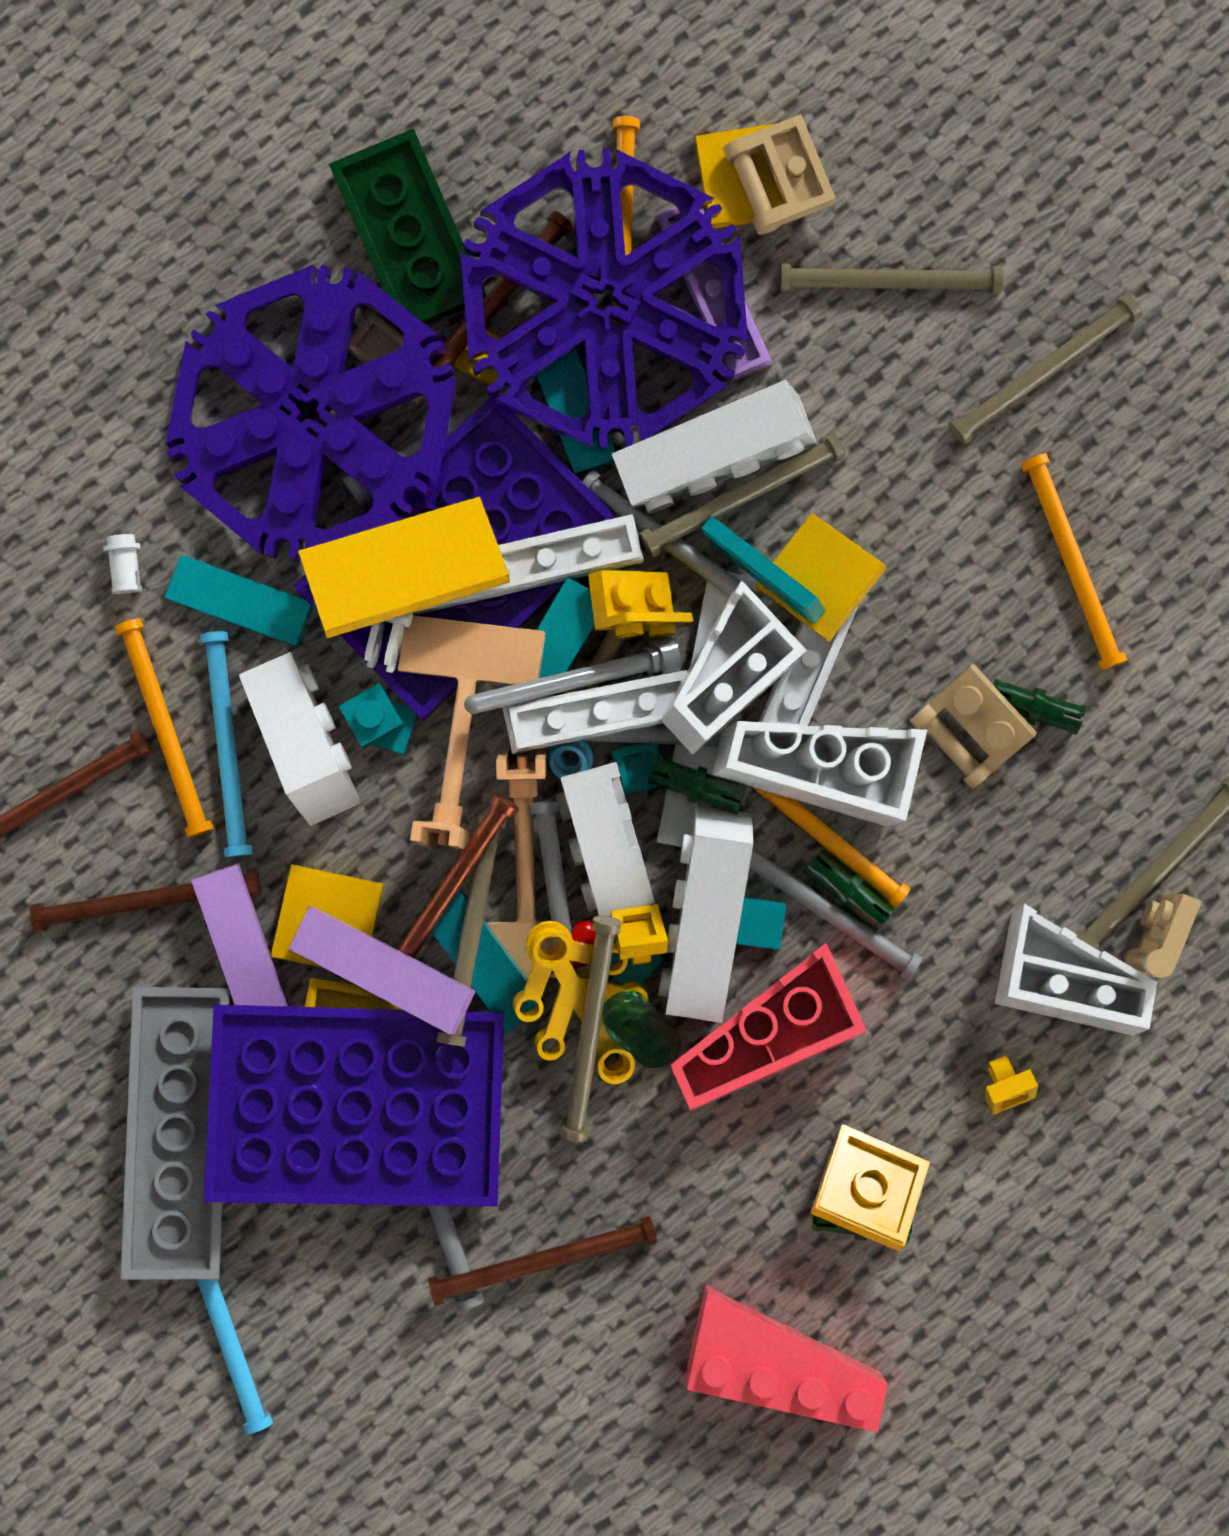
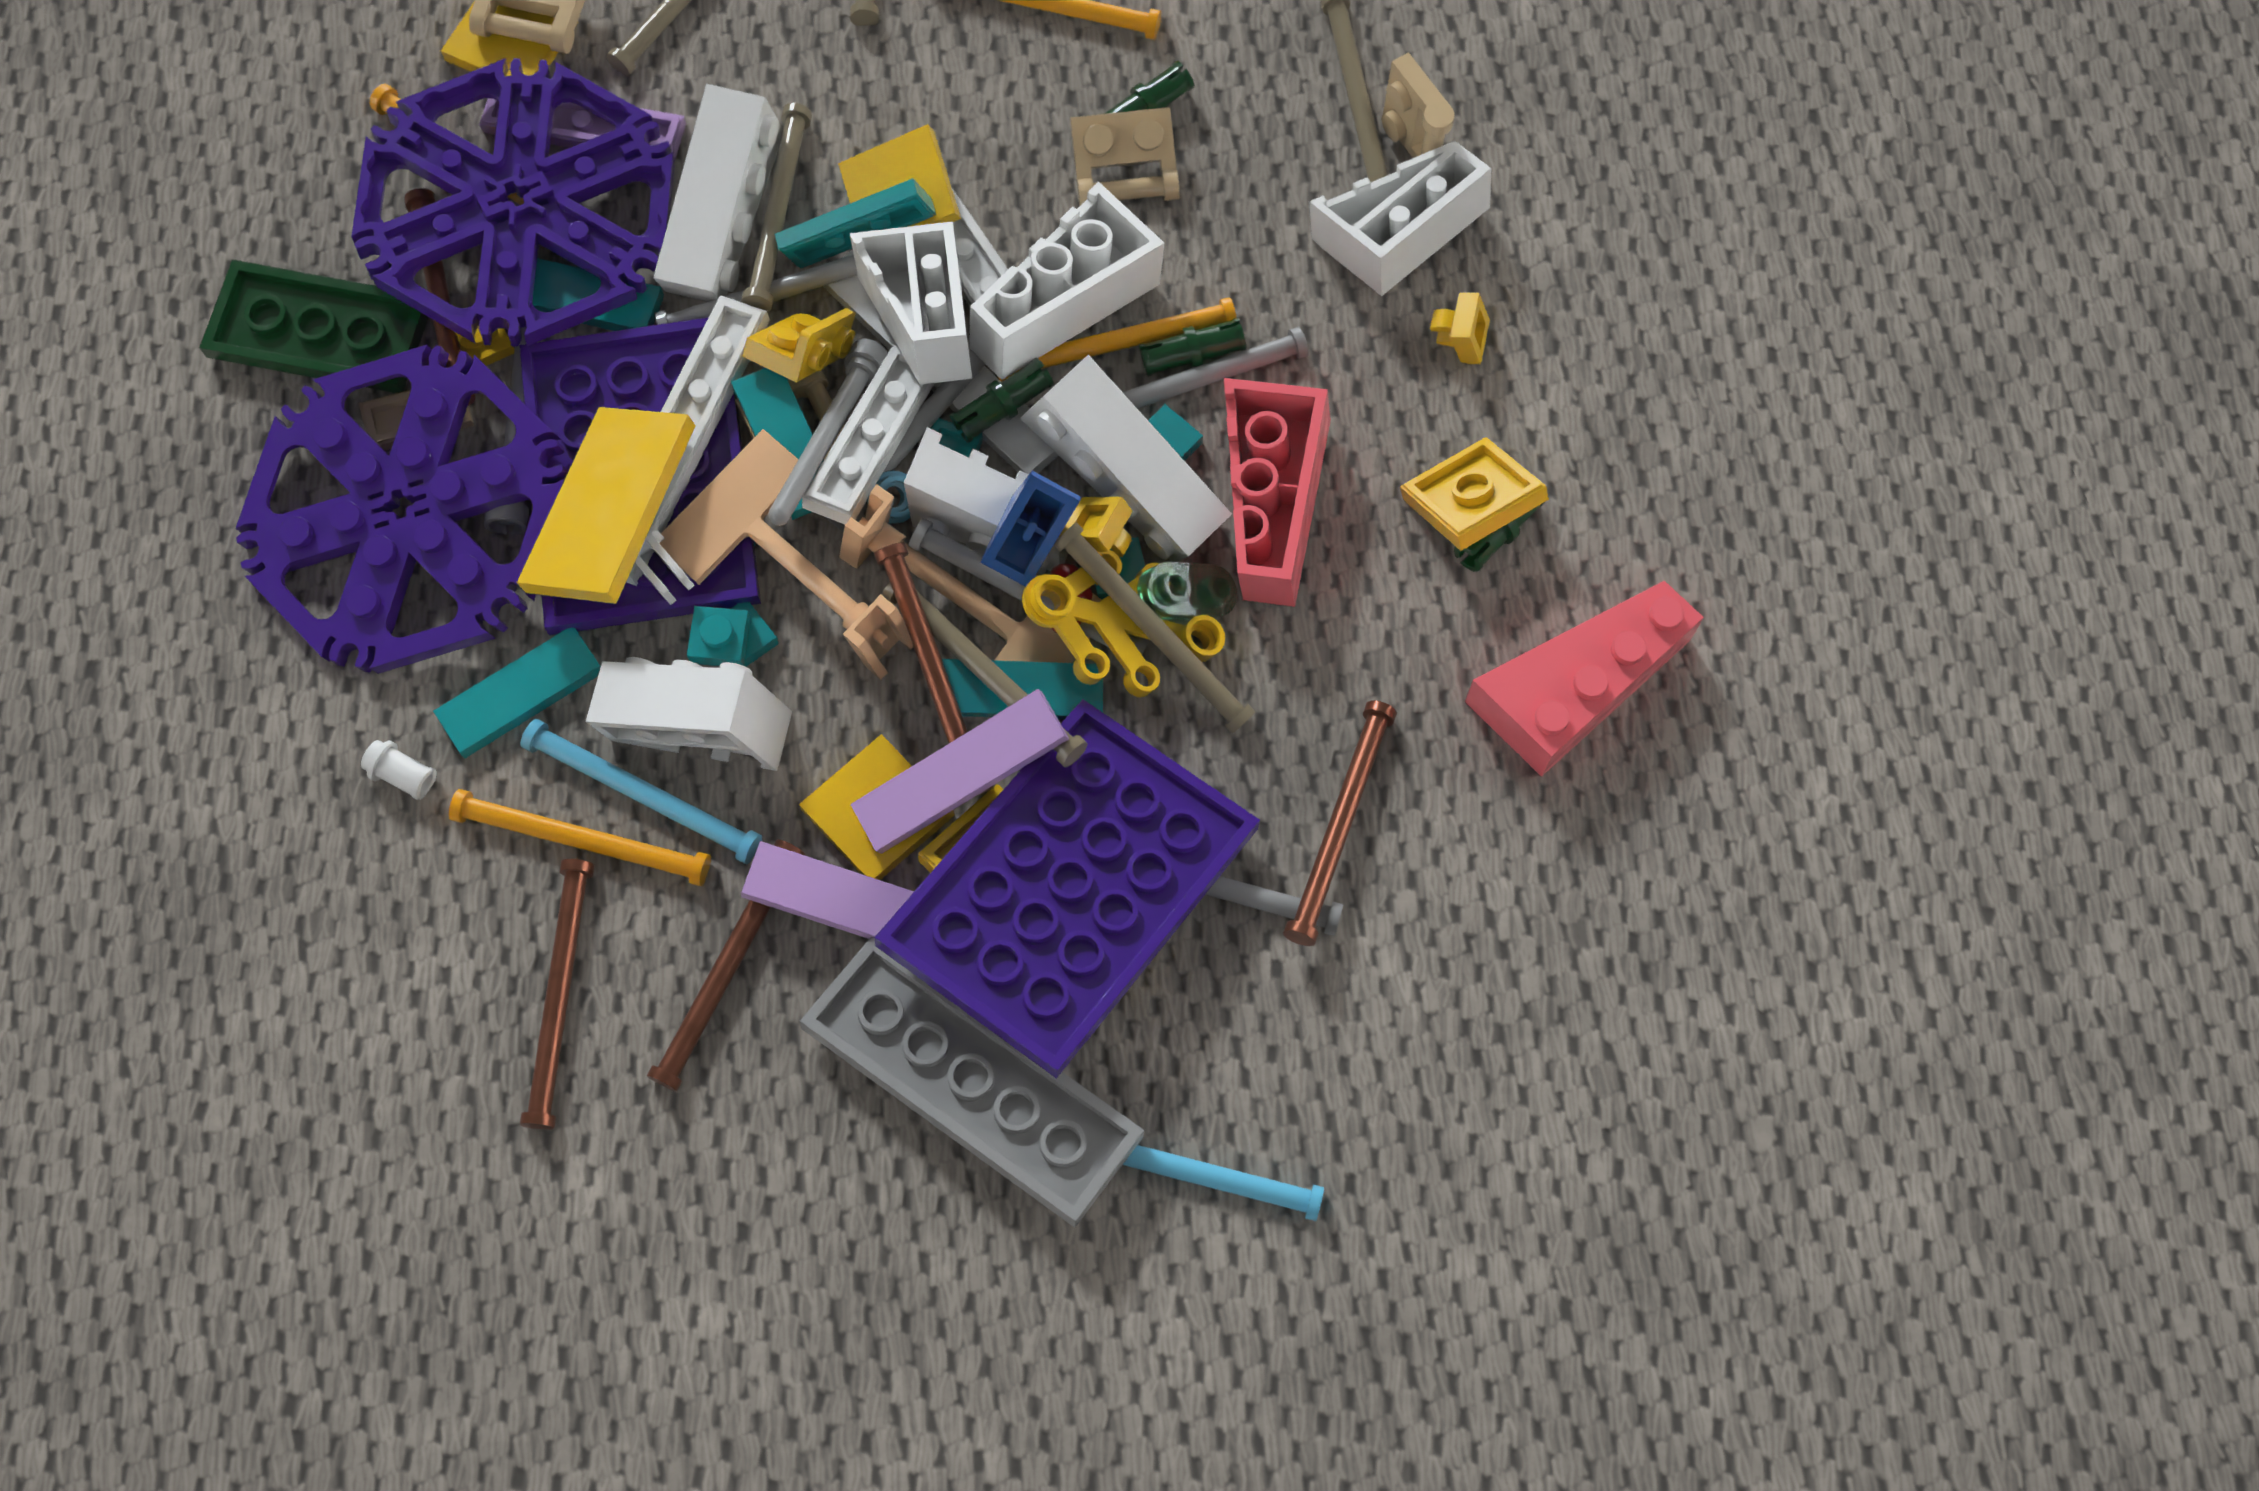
camera: 50 degrees left, 15 degrees down
none -> blue slope [980,471,1081,587]

